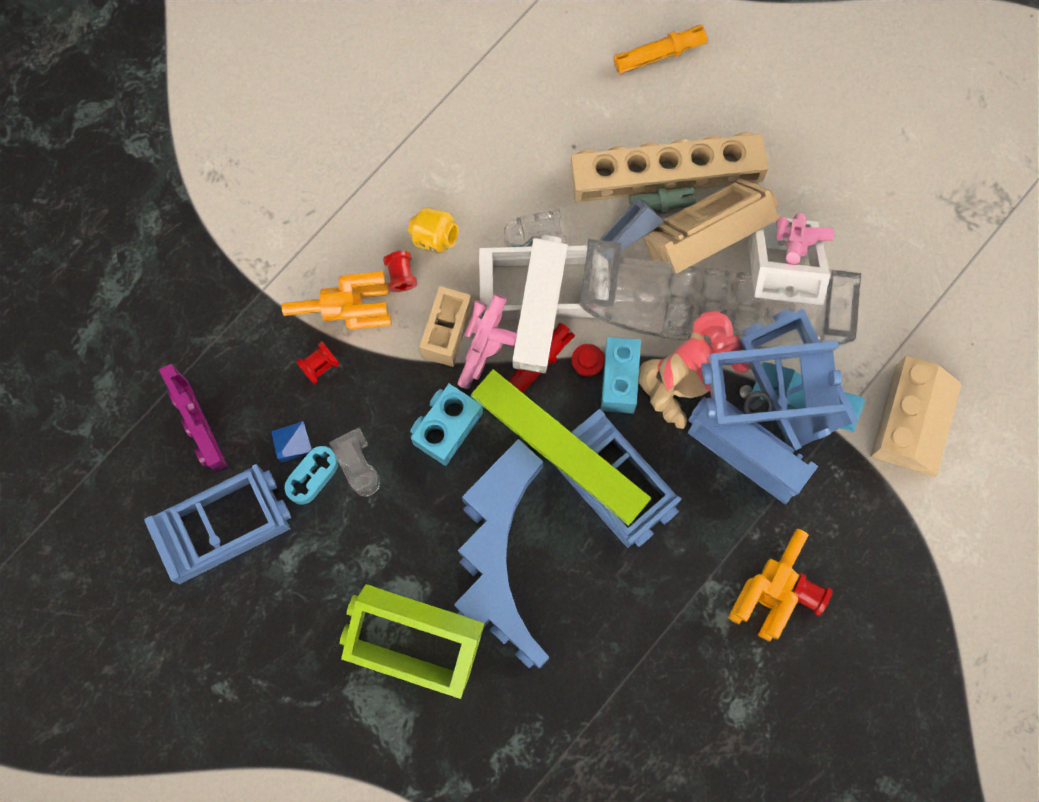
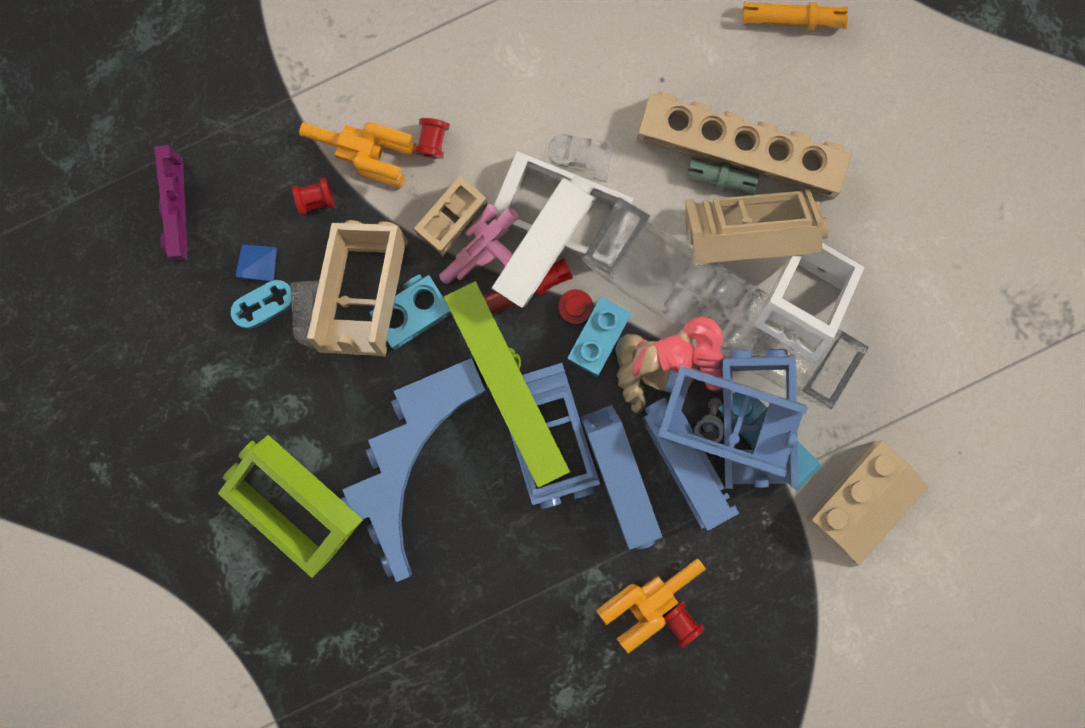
camera: 25 degrees right, 10 degrees up
medium blue door [144,464,291,584] -> none
yellow head [408,207,459,253] -> none
sand blue slope [596,198,664,260] -> none
bright pink piece [776,213,834,265] -> none
none -> tan door [307,220,408,356]
none -> medium blue slope [579,405,663,550]

